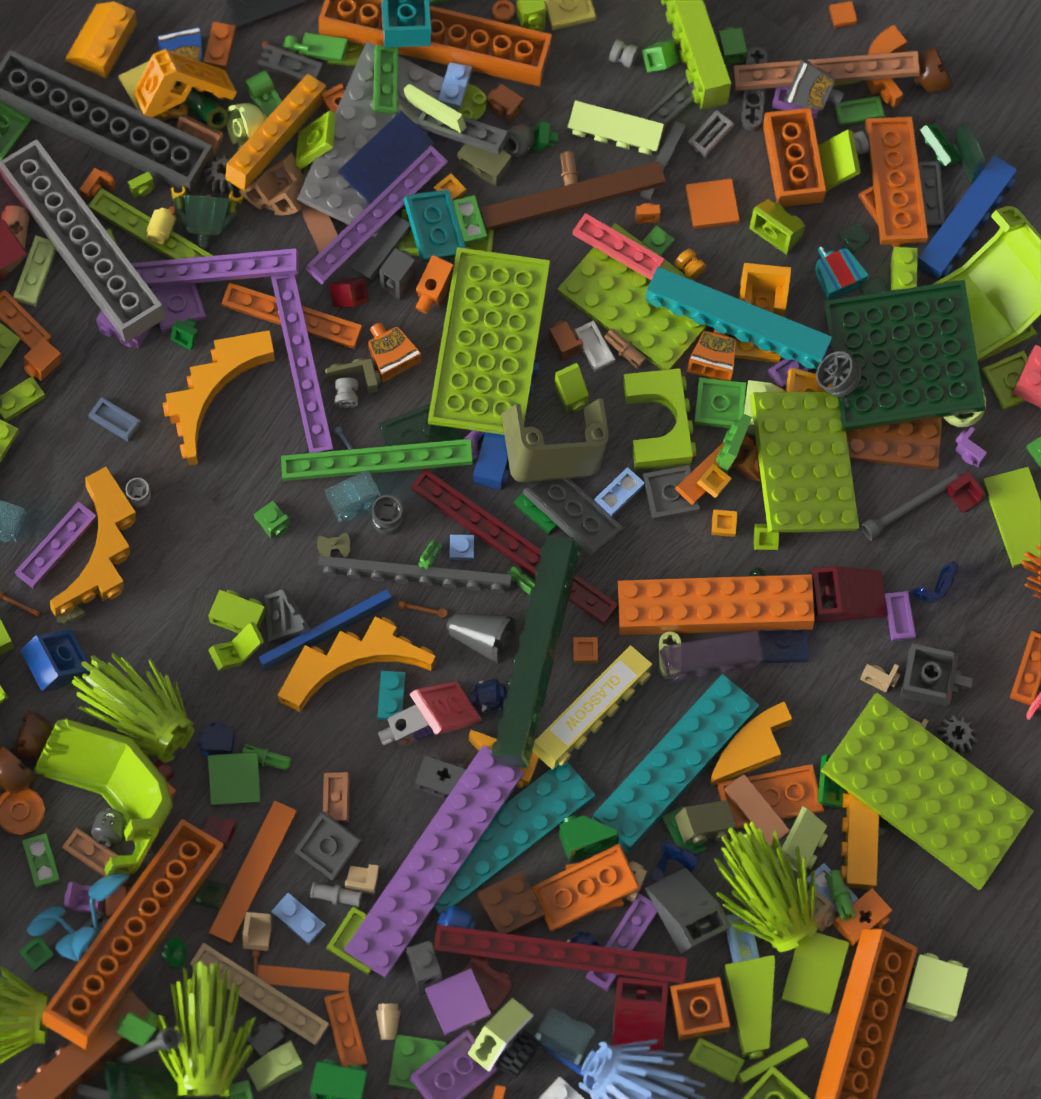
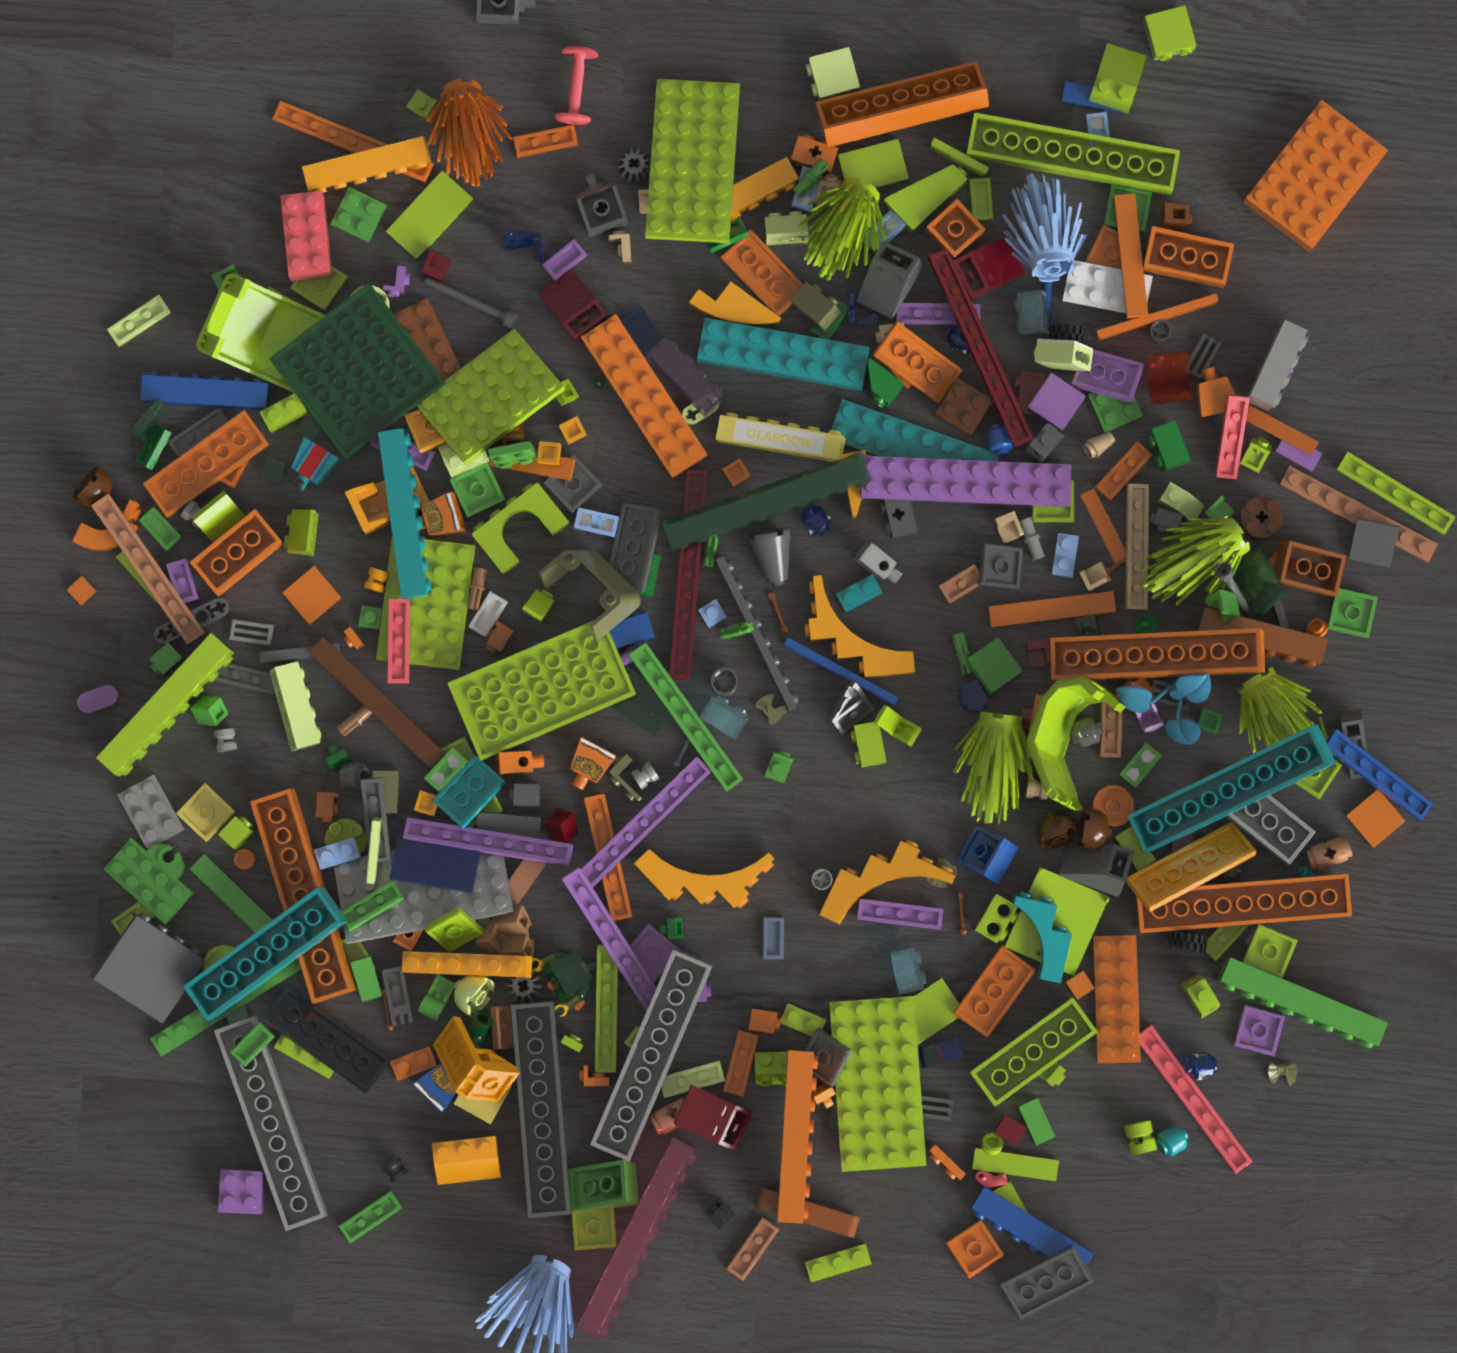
camera: 120 degrees left, 15 degrees up
light yellow brick [146,208,176,245] -> none
bright green hand [284,36,312,53] -> none
coral tile [410,681,482,735] -> none
nougat tile [724,774,790,847] -> none
torso [785,58,844,110] -> none
dark grey wheel [816,351,862,397] -> none

